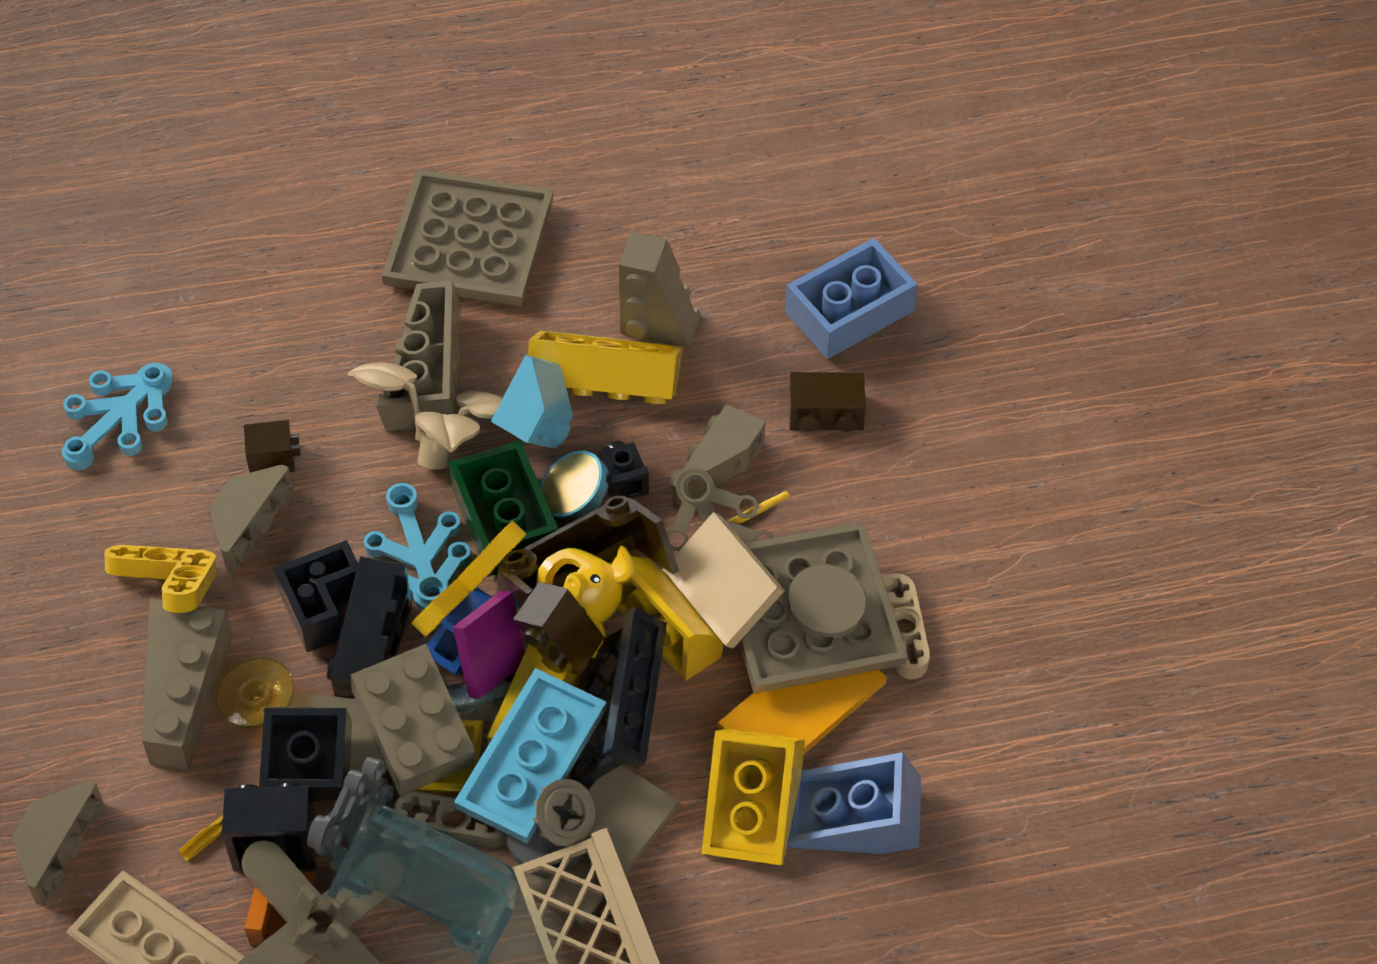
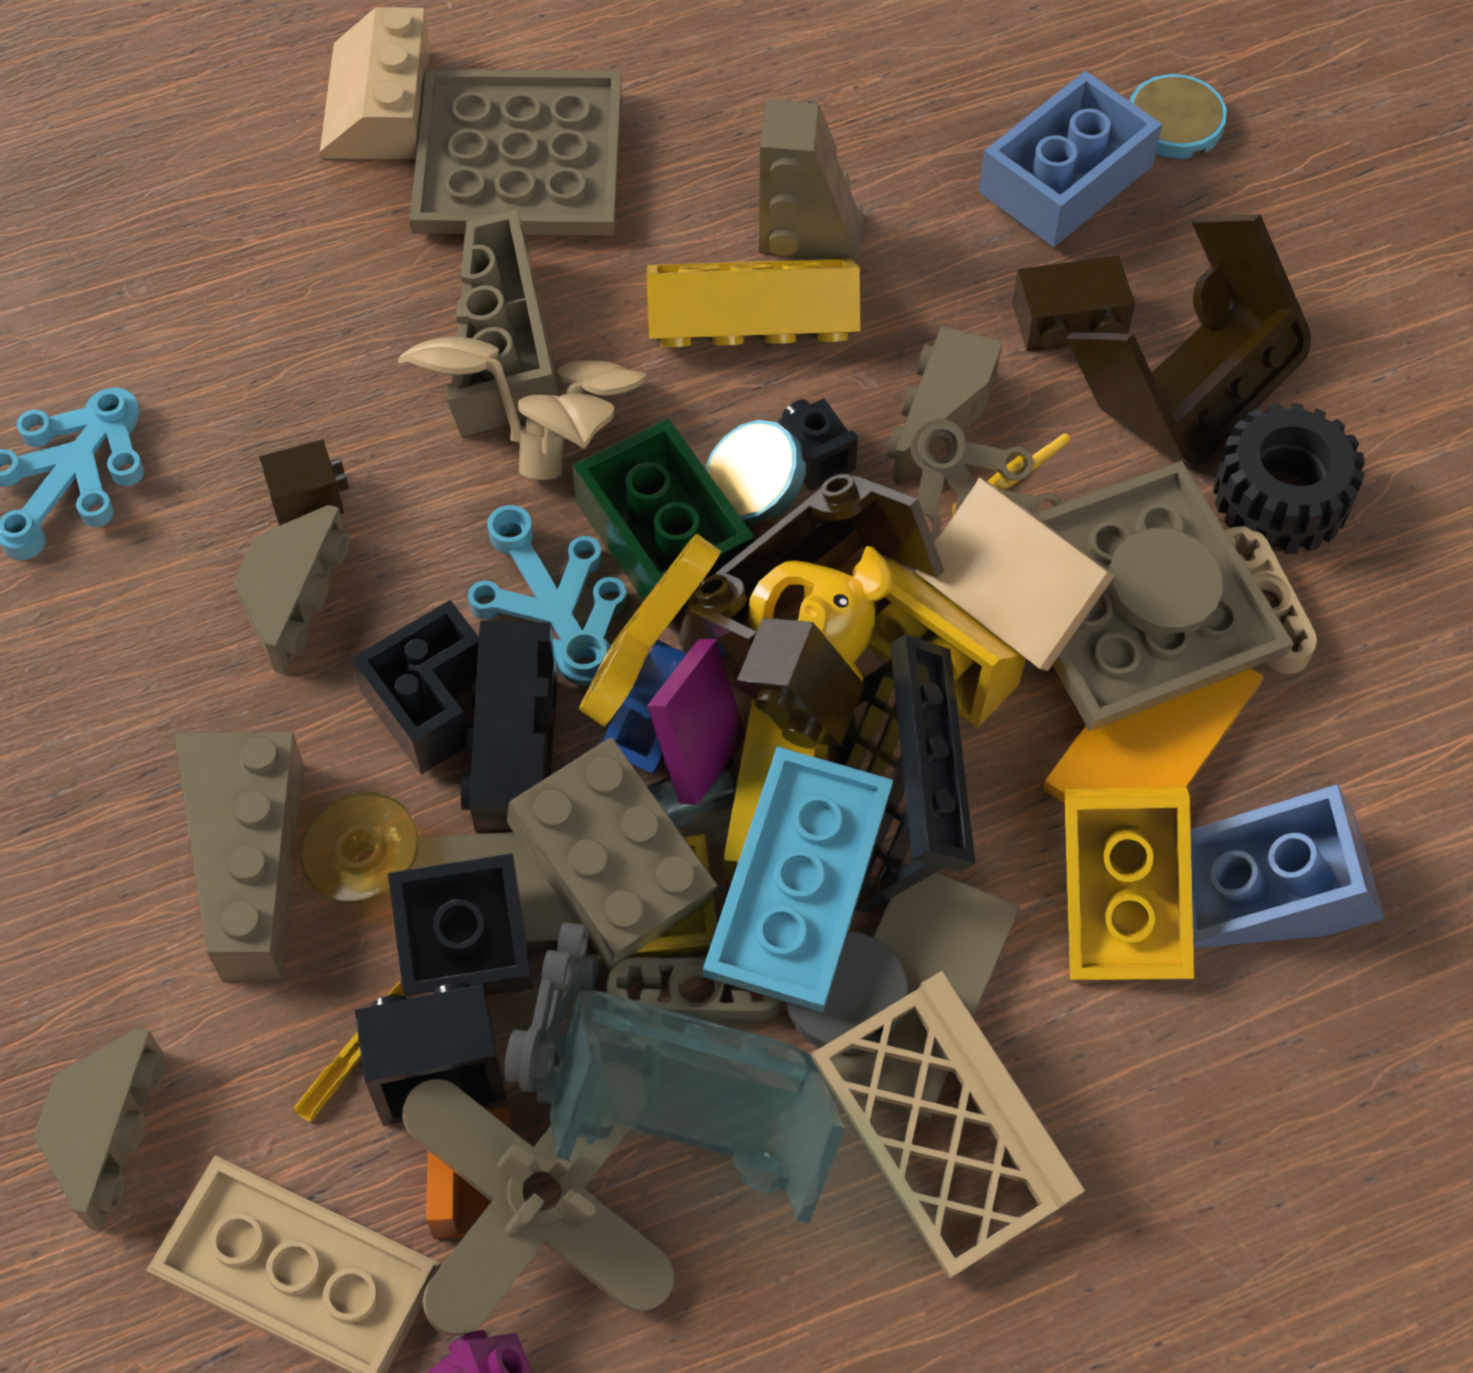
camera: 10 degrees left, 5 degrees up
yellow beam [104,545,216,613] -> none
medium azure slope [491,355,573,449] -> none
dark tan gear [533,779,595,846] -> none
none -> tan slope [320,7,431,159]
none -> dark brown windscreen [1066,214,1311,464]
none -> pearl gold tile [1130,74,1227,159]
none -> black tyre [1213,403,1365,554]

